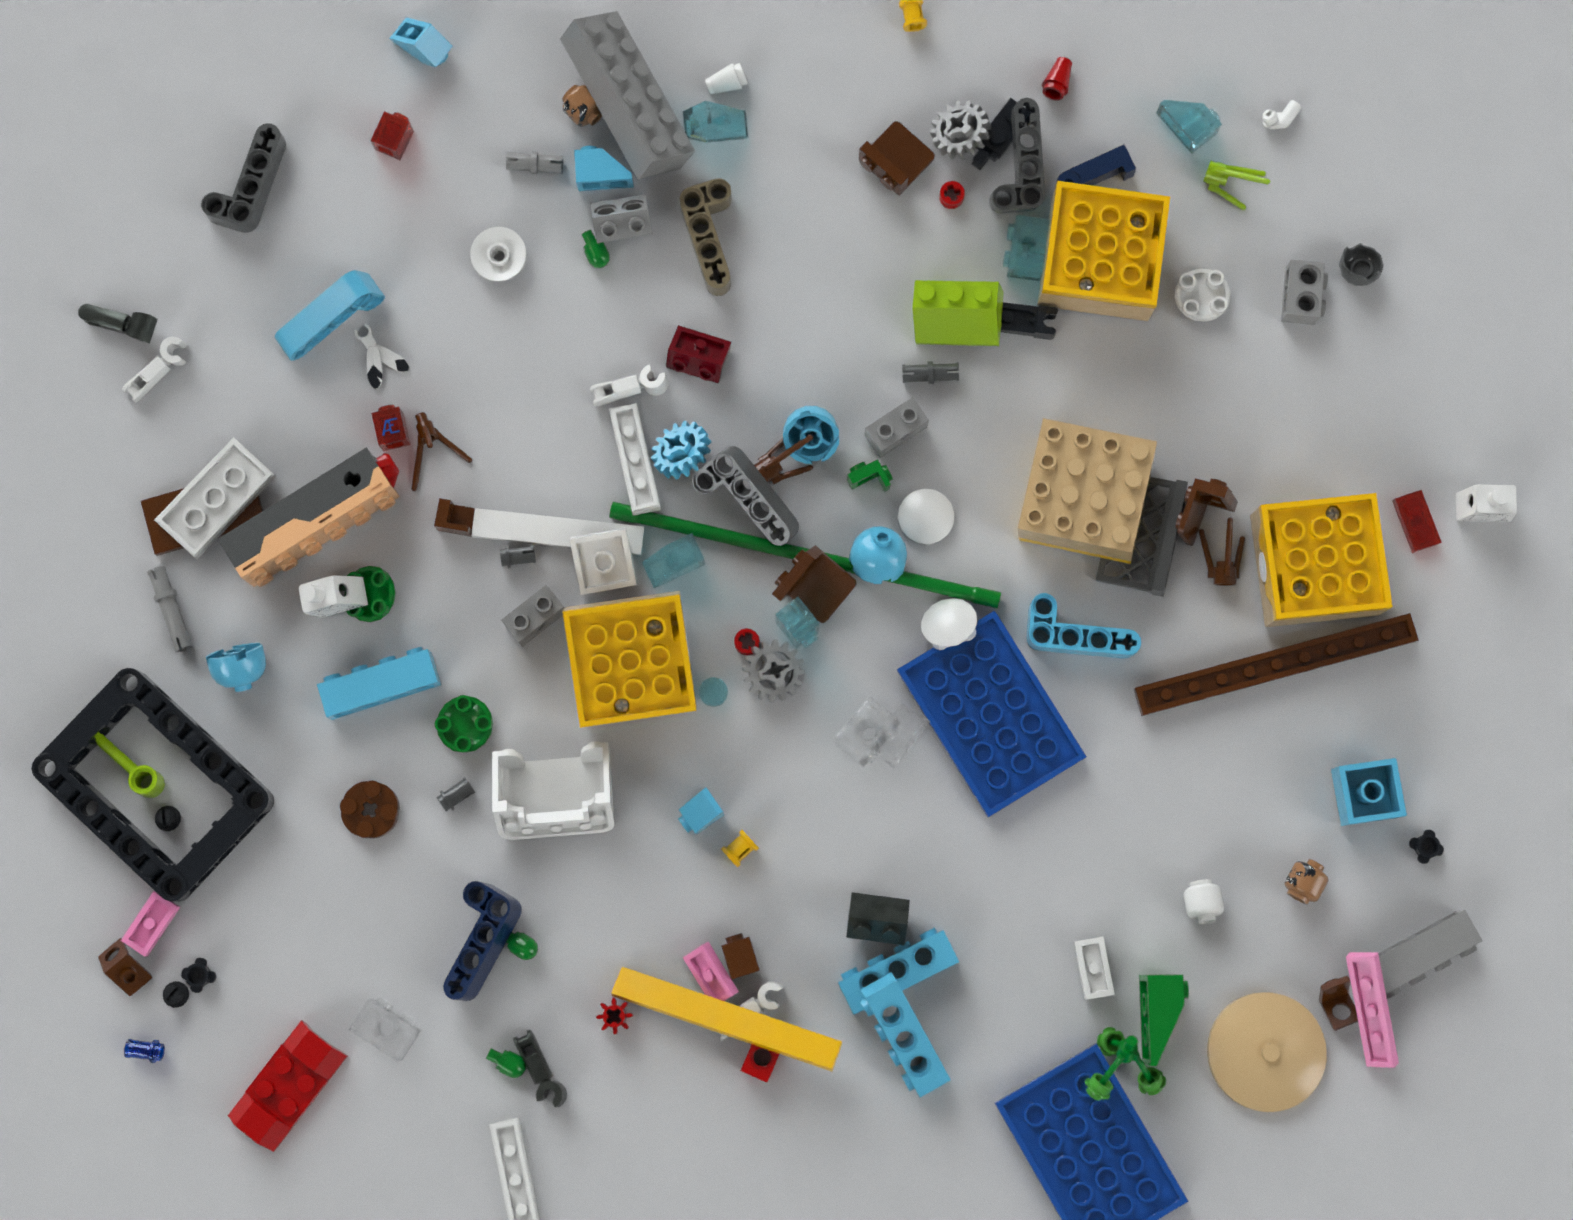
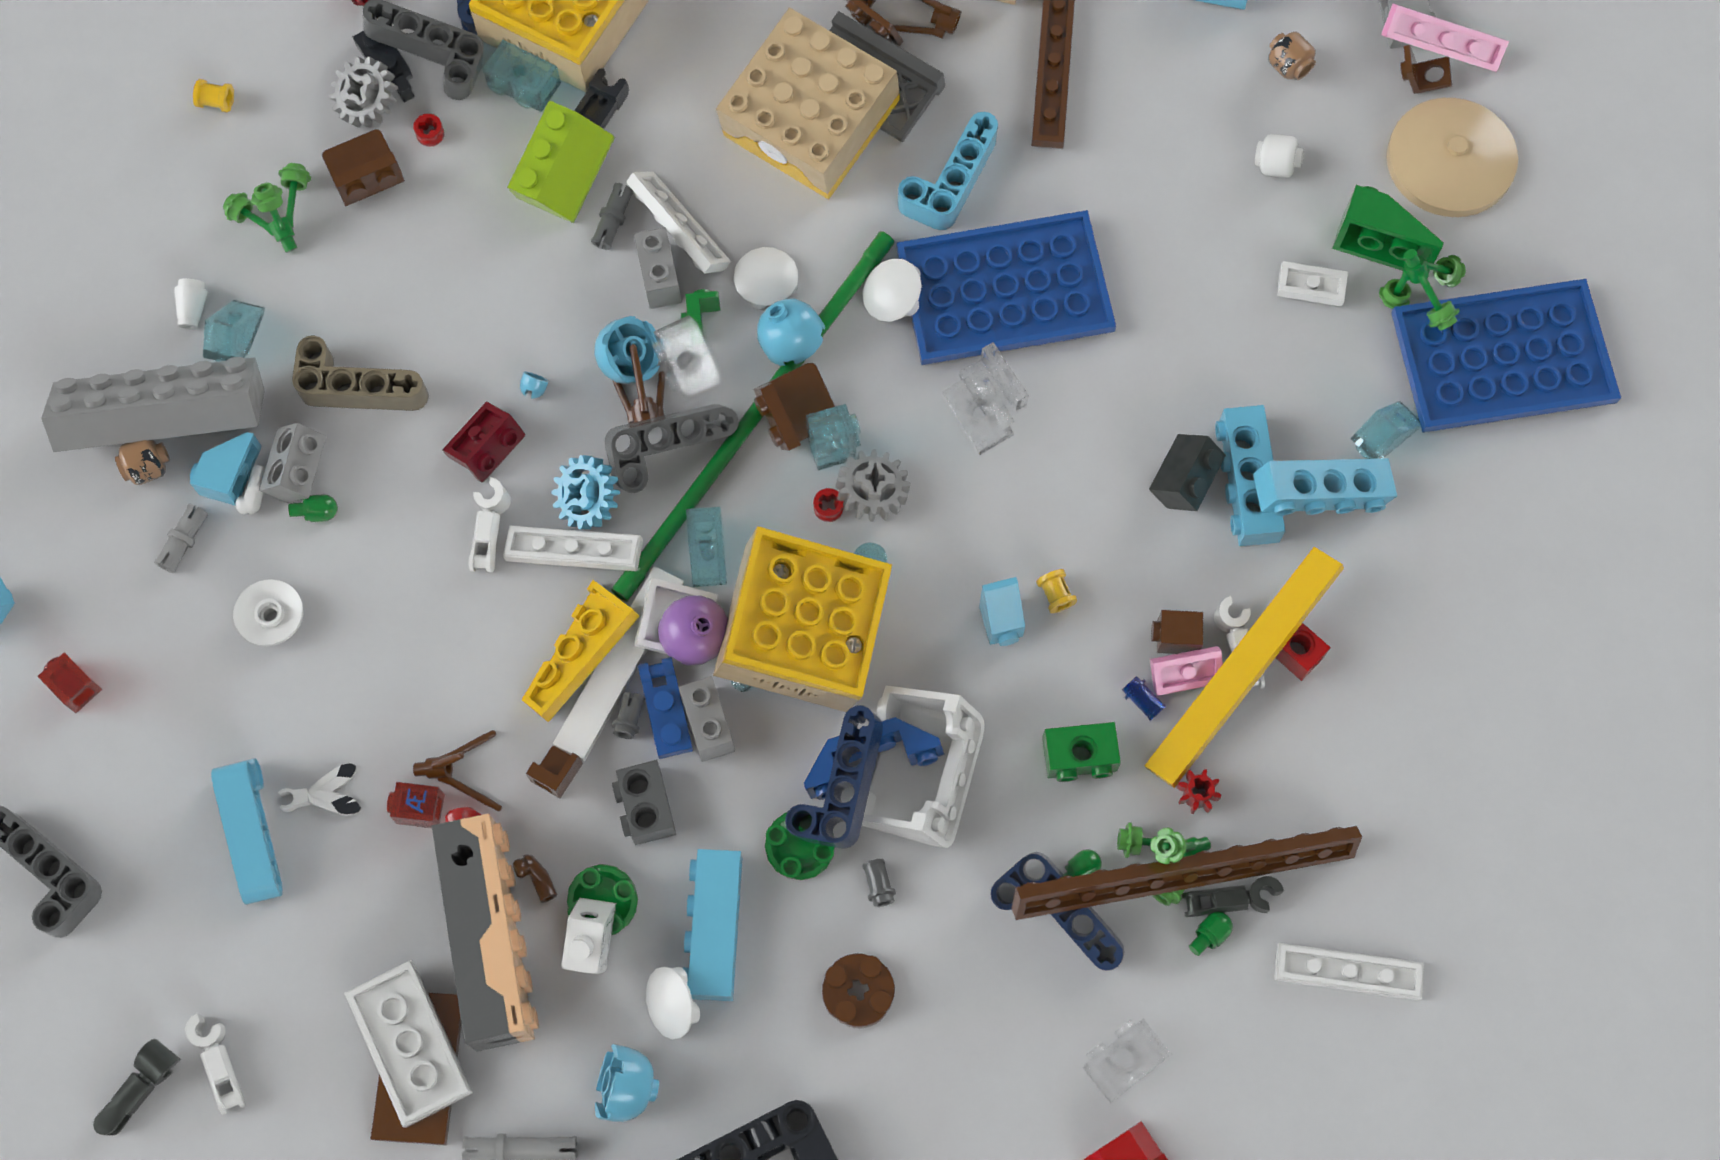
camera: 70 degrees left, 10 degrees down
none -> bright green plant [223,163,311,253]
none -> white arm [235,465,265,515]
none -> reddish brown arm [513,854,557,903]
none -> medium azure hinge [520,371,549,399]
none -> yellow wing [522,579,640,722]
none -> dark grey brick [612,760,677,845]
none -> white plate [626,171,731,274]
none -> blue plate [638,657,693,759]
none -> white dish [646,966,700,1040]
none -> clear brick [652,316,721,399]
none -> medium lavender cylinder [658,595,728,666]
none -> dark blue beam [785,705,883,849]
none -> blue slope [804,717,945,800]
none -> reddish brown plate [1012,826,1362,920]
none -> green brick [1042,722,1121,782]
none -> bright green plant [1117,822,1211,906]
none -> clear blue pin [1122,676,1166,721]
none -> clear light blue slope [1350,401,1421,459]

